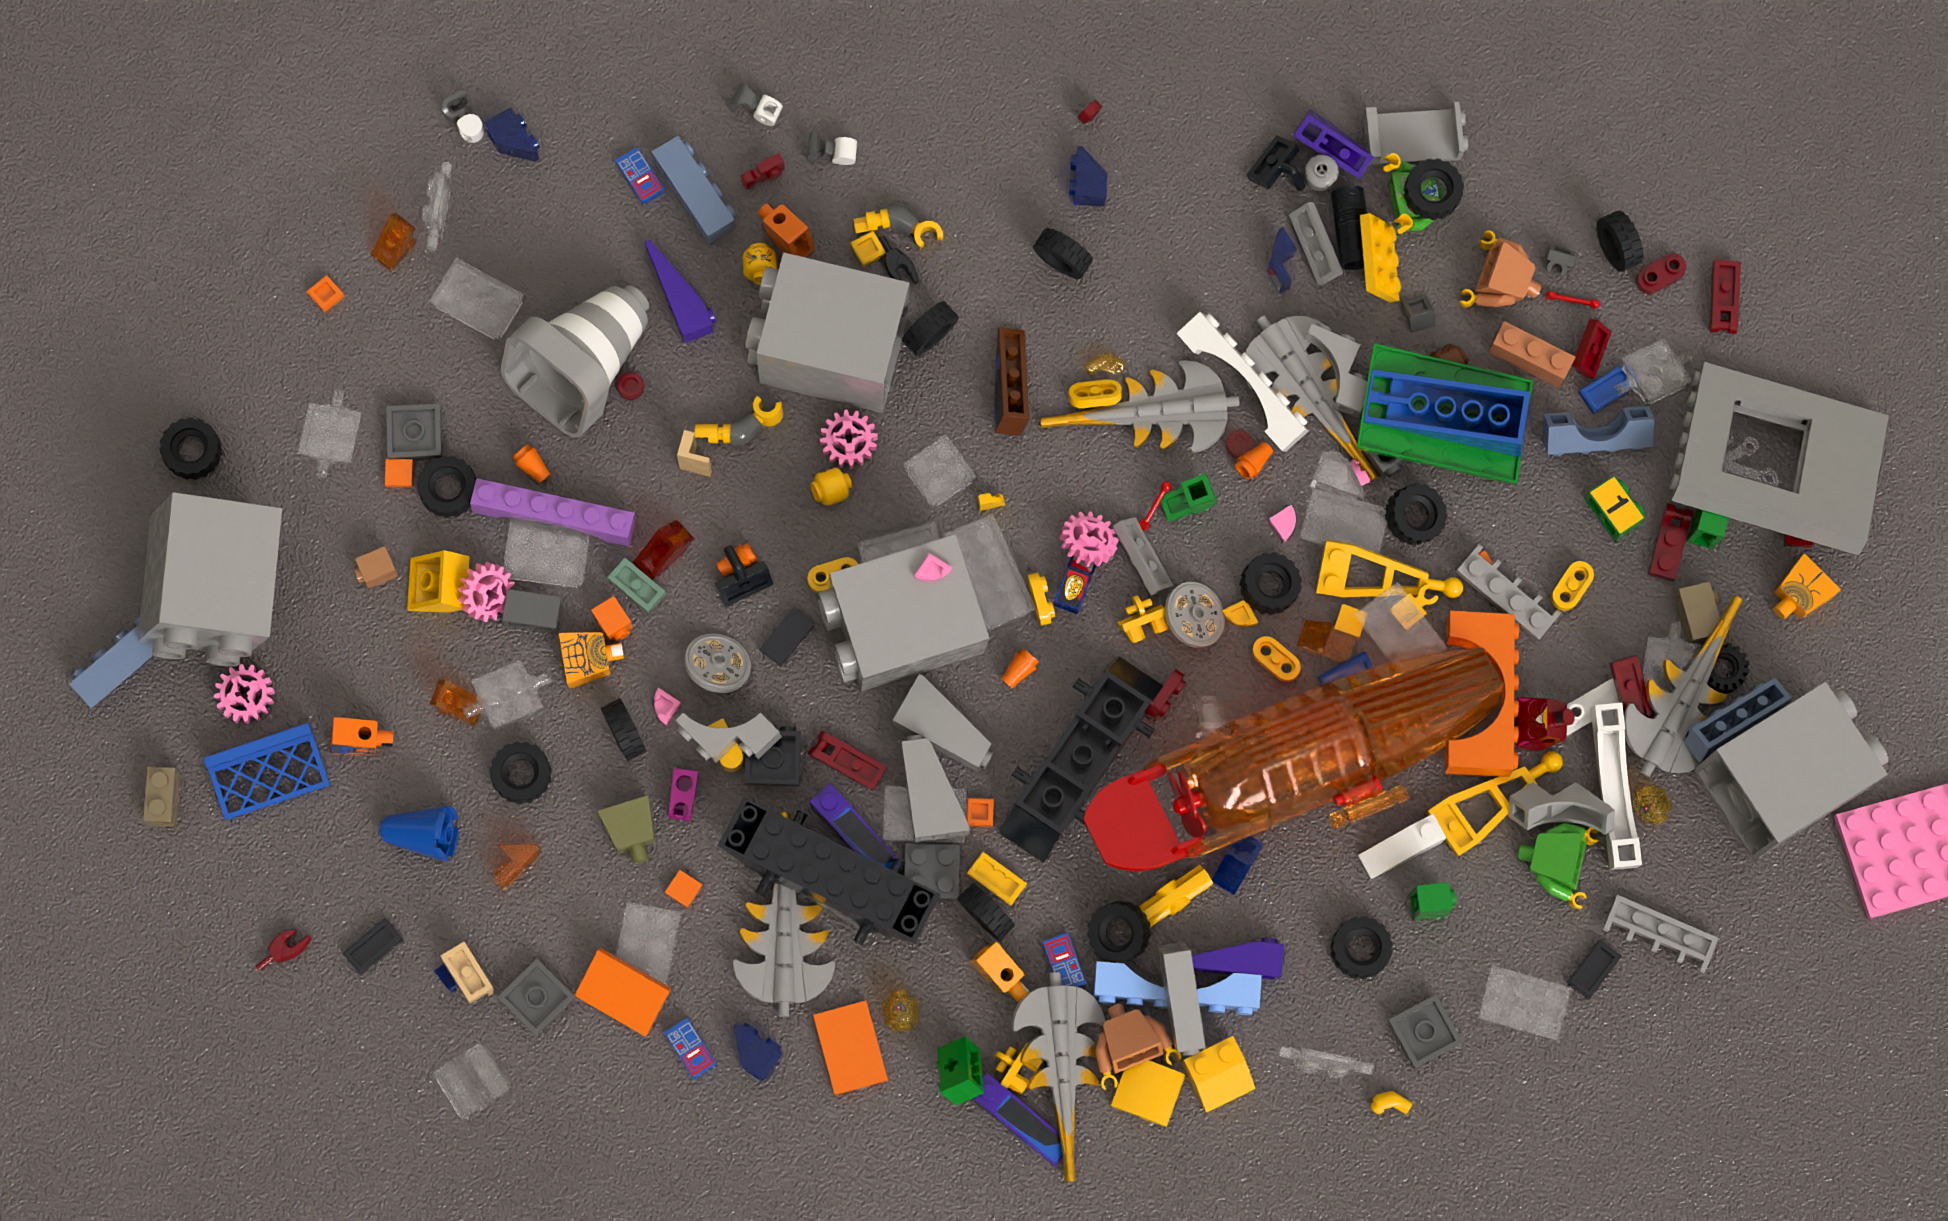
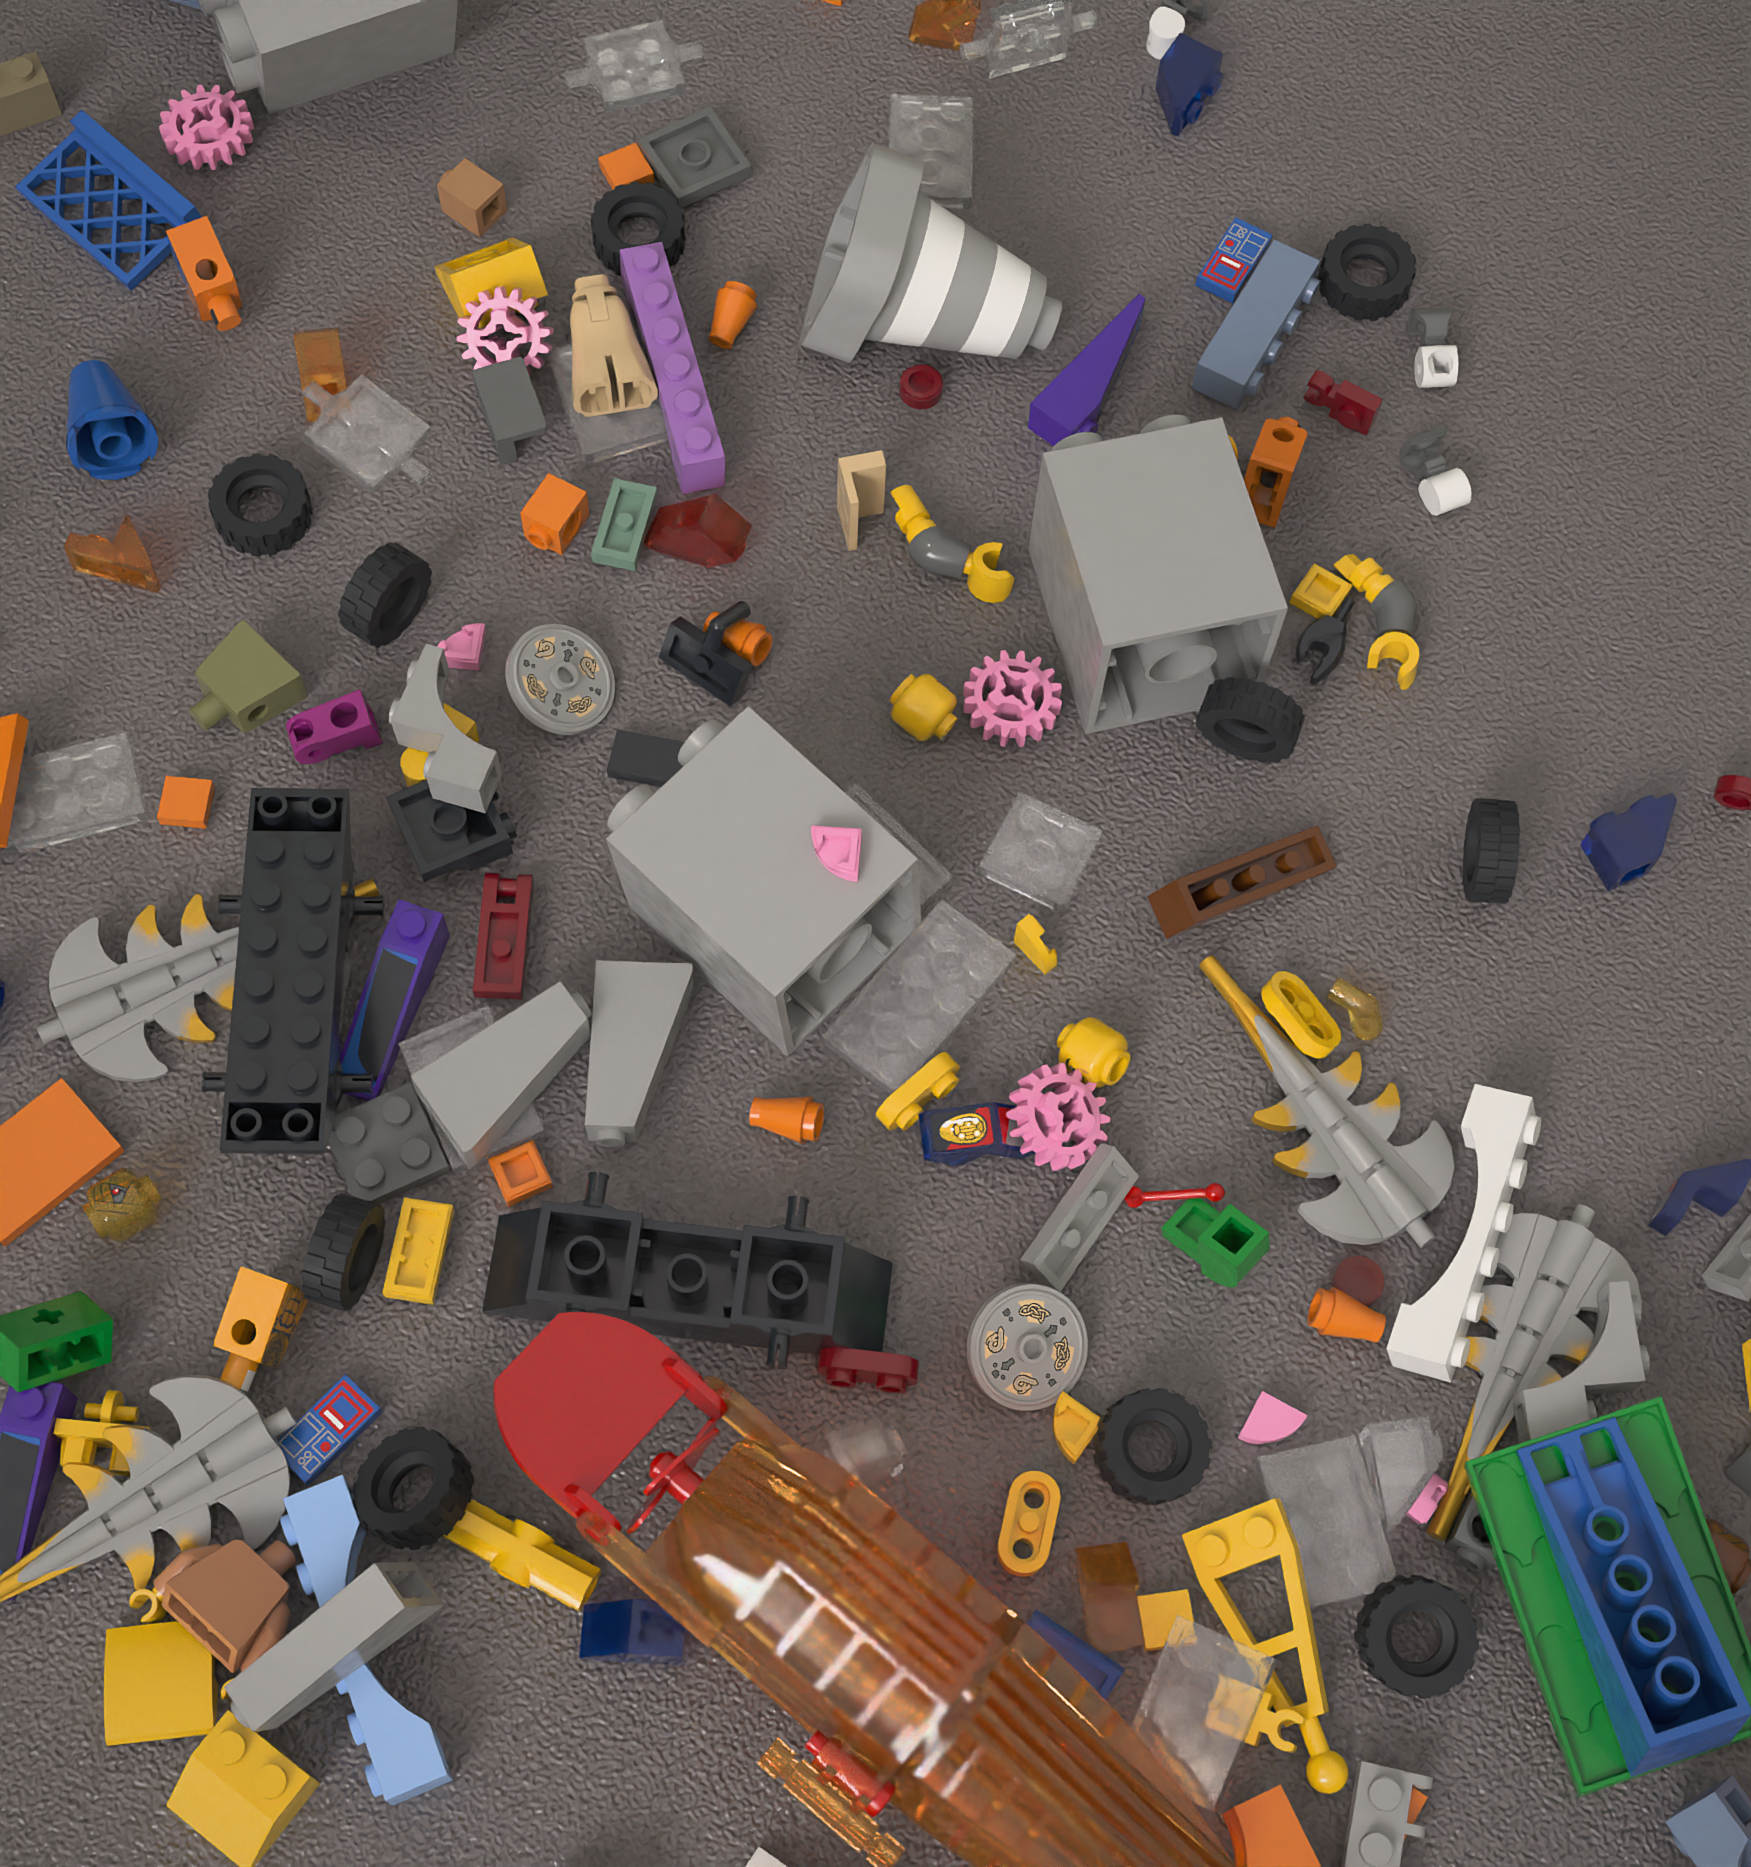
camera: 65 degrees right, 10 degrees down
torso [559,632,624,689] -> none
yellow hips [1117,595,1169,643] -> none
dark purple slope [1192,938,1284,980] -> none
none -> tan piece [570,274,658,417]
none -> yellow head [1057,1017,1130,1088]
none -> black tyre [1318,224,1417,321]

